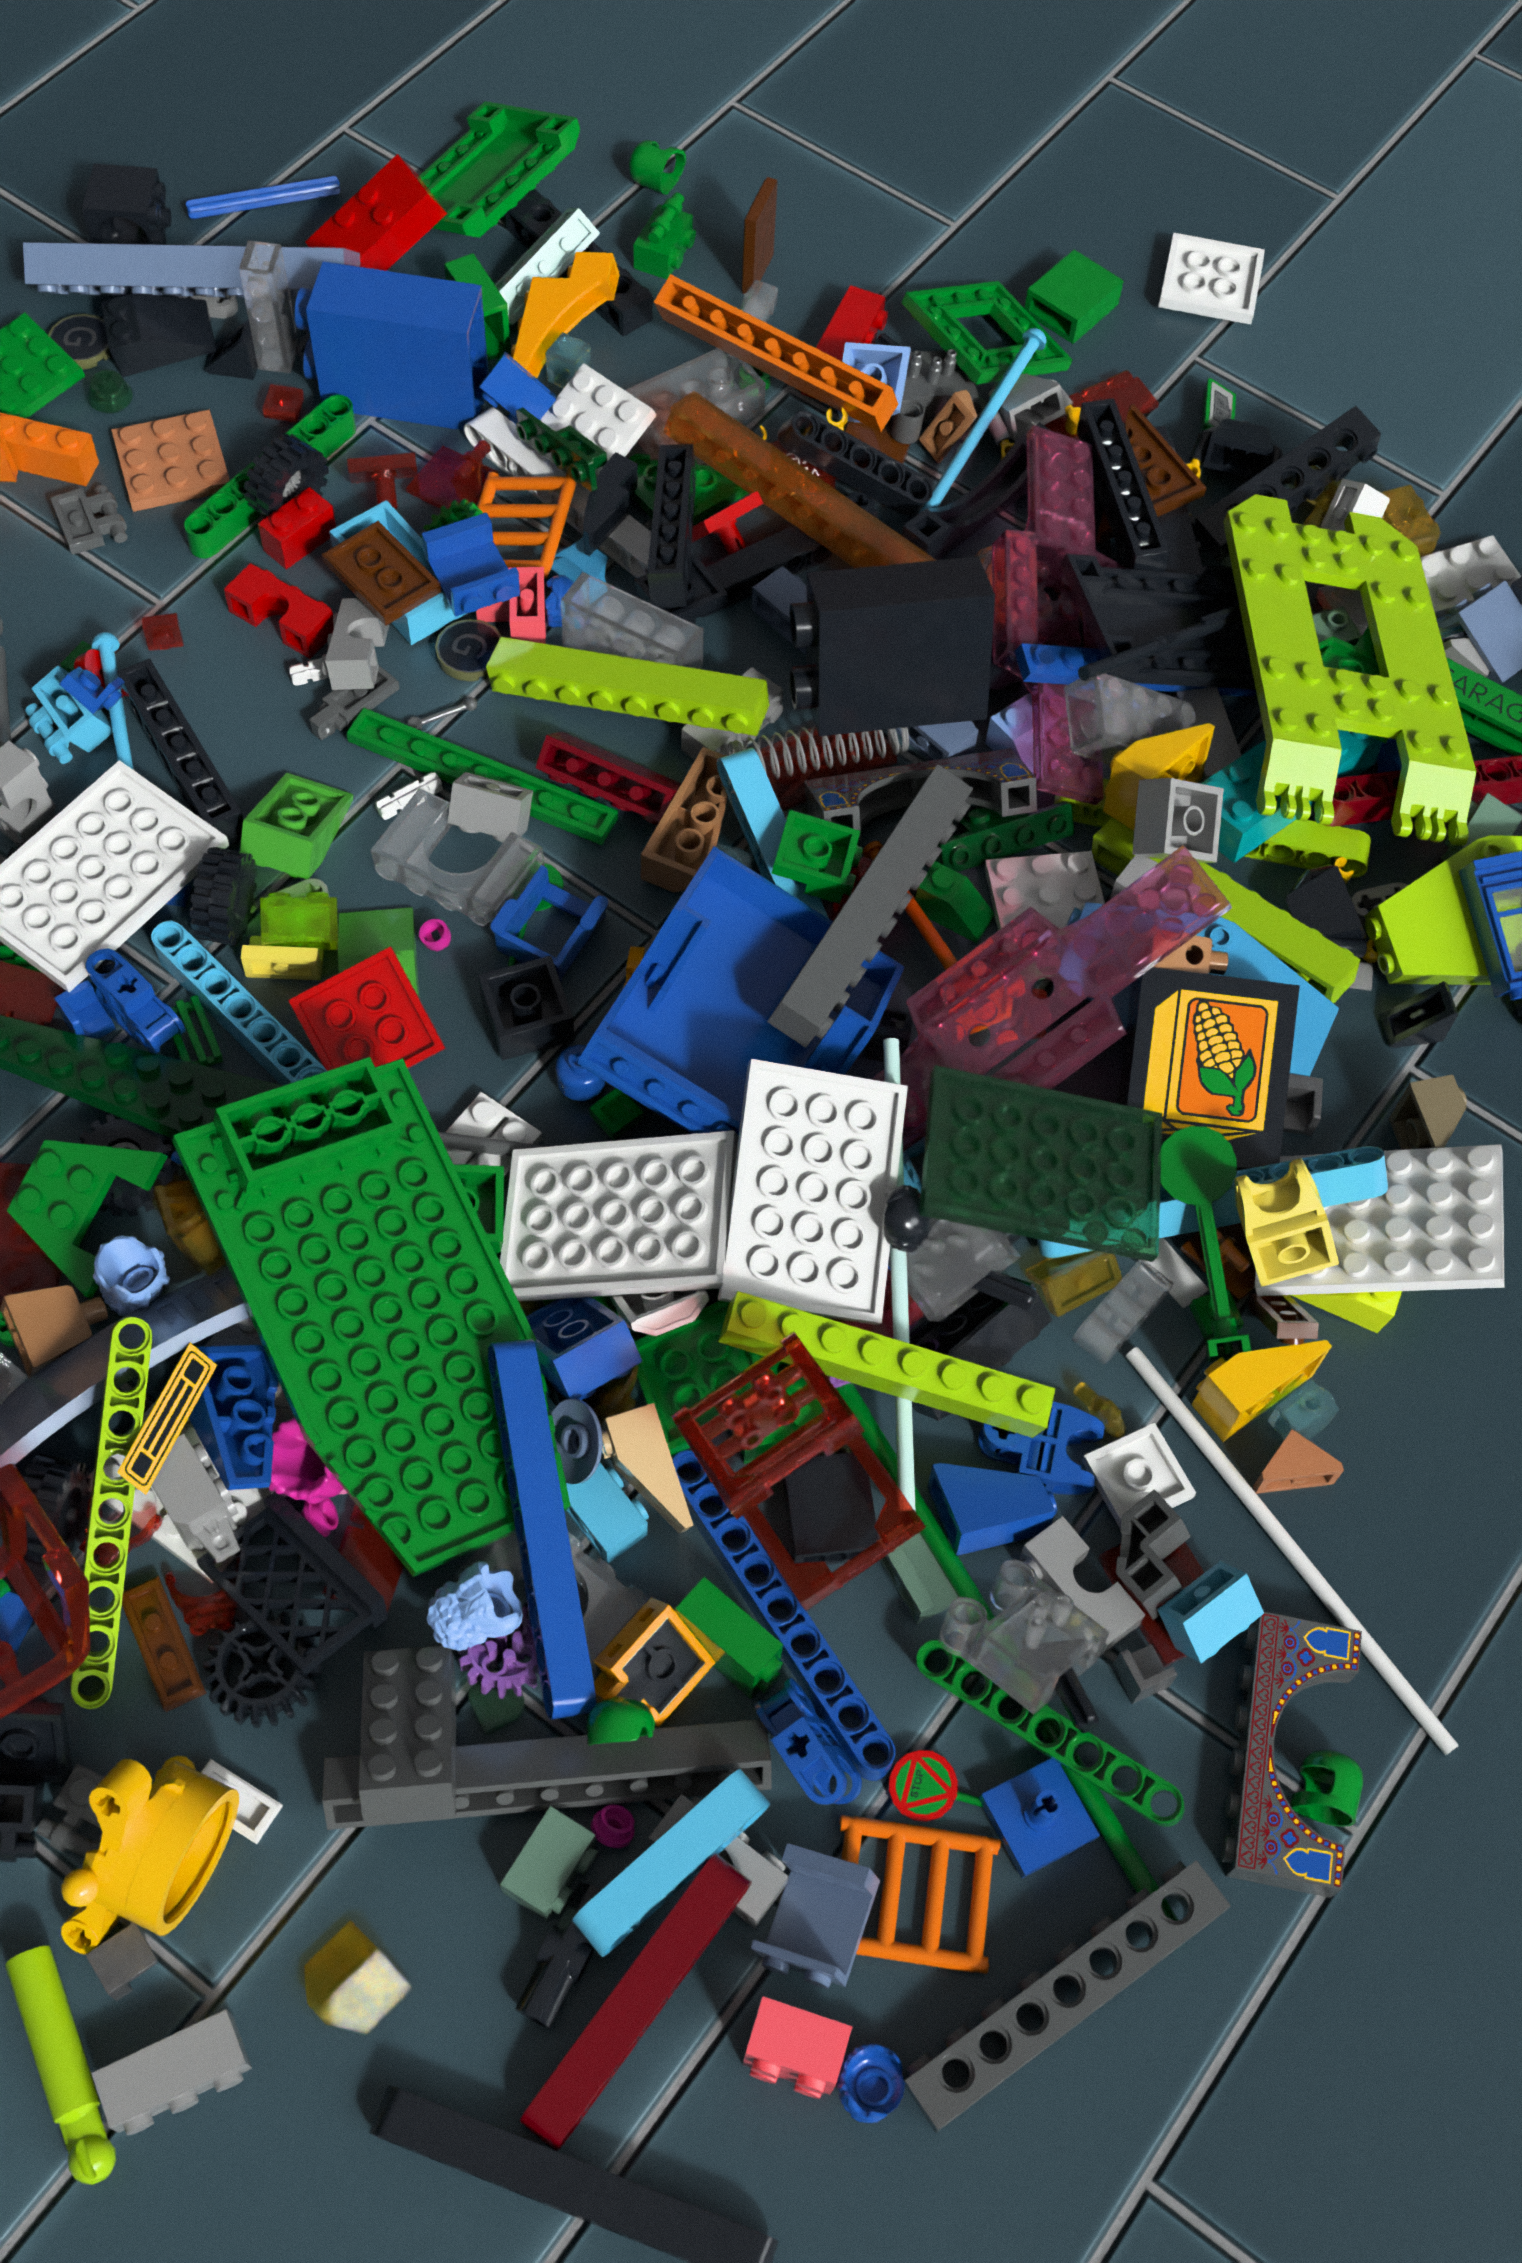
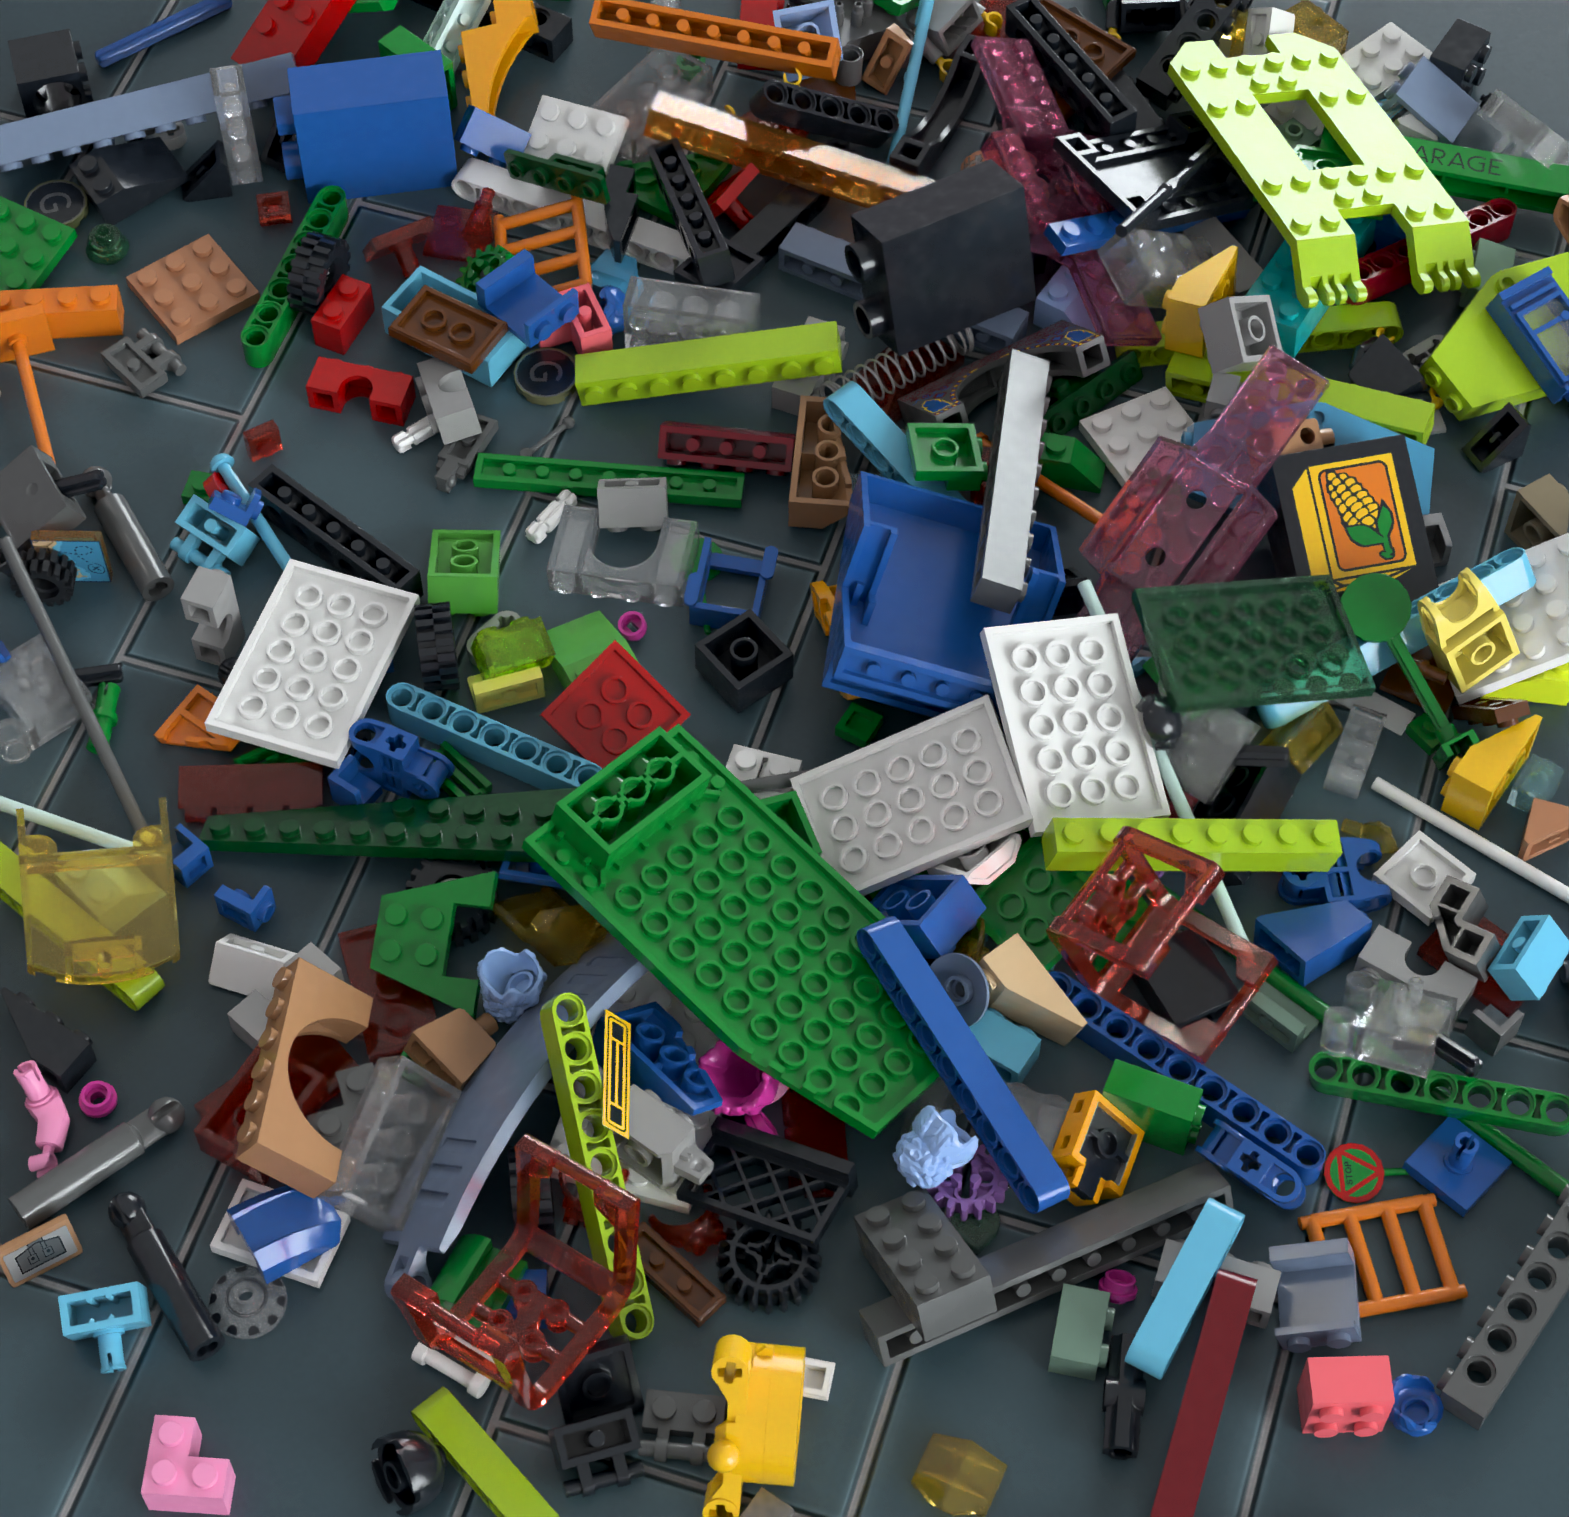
camera: 15 degrees left, 5 degrees down
clear light blue brick [545,332,591,389] -> none
blue head [555,1044,605,1101] -> none
green hair [587,1696,655,1746] -> none

